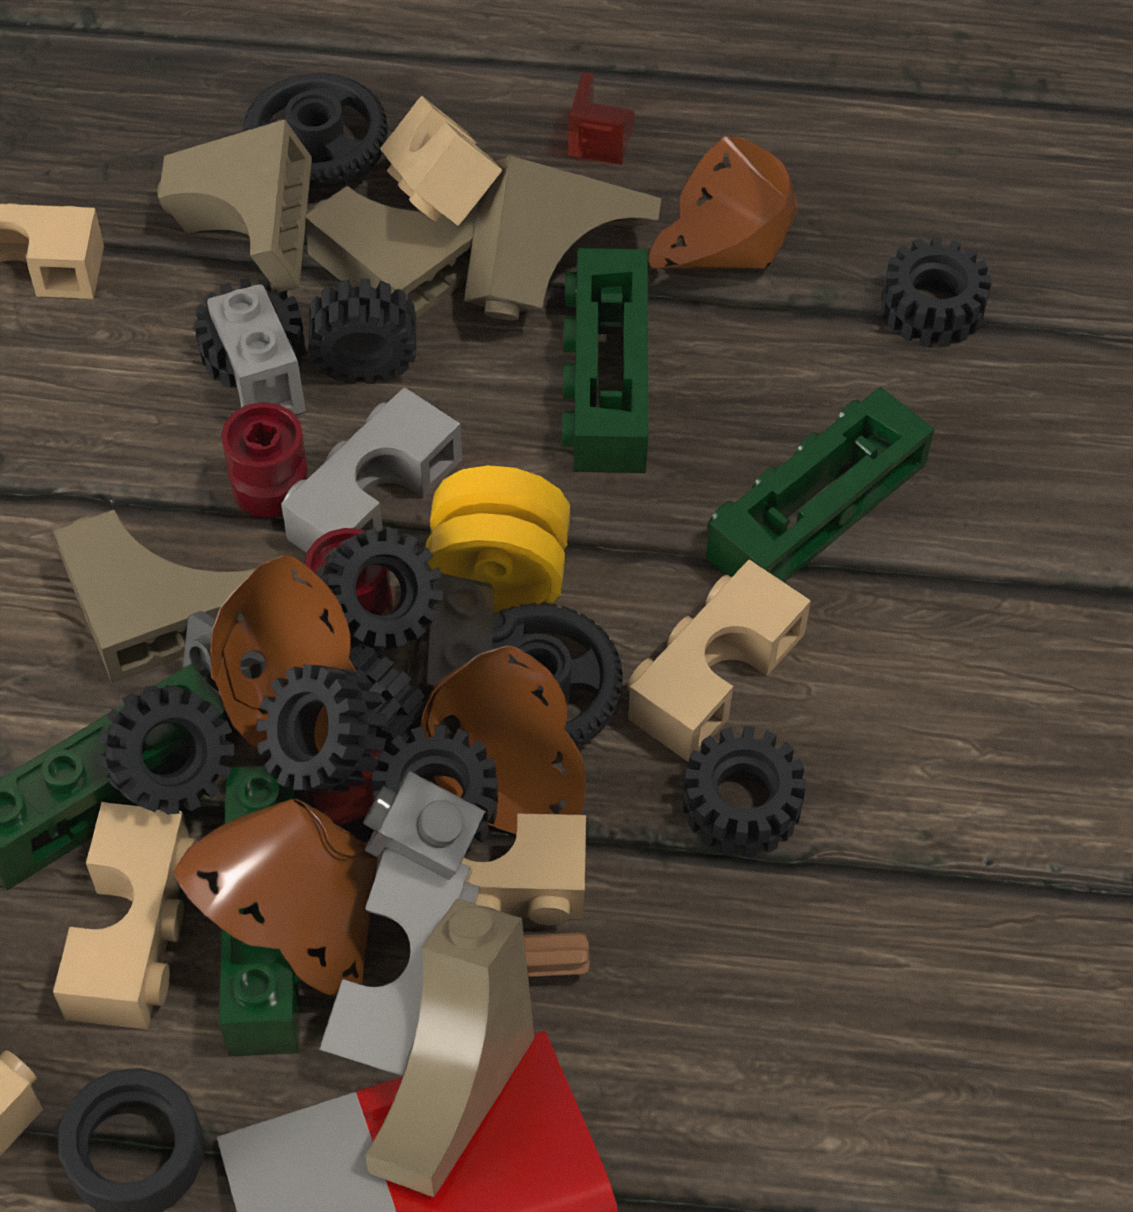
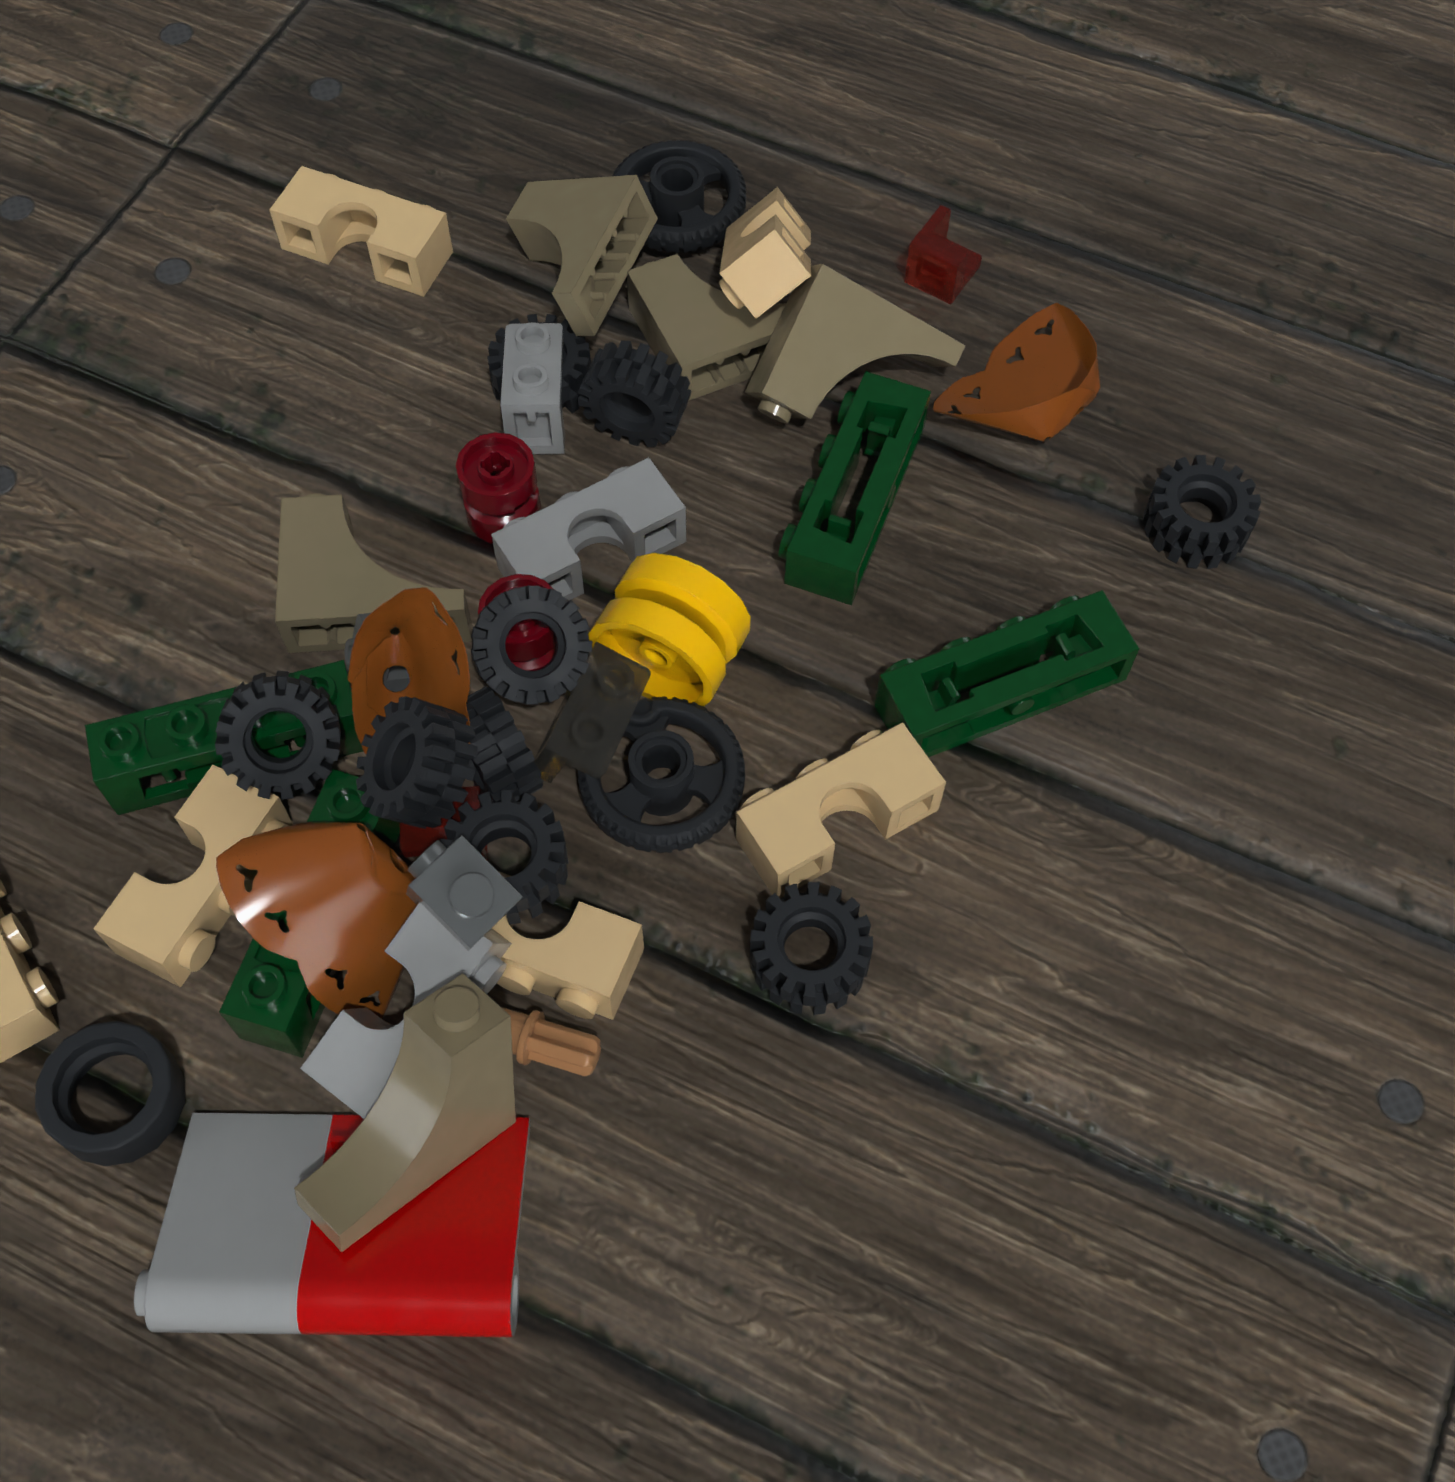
camera: 20 degrees right, 5 degrees up
dark orange piece [420,645,586,835] -> none

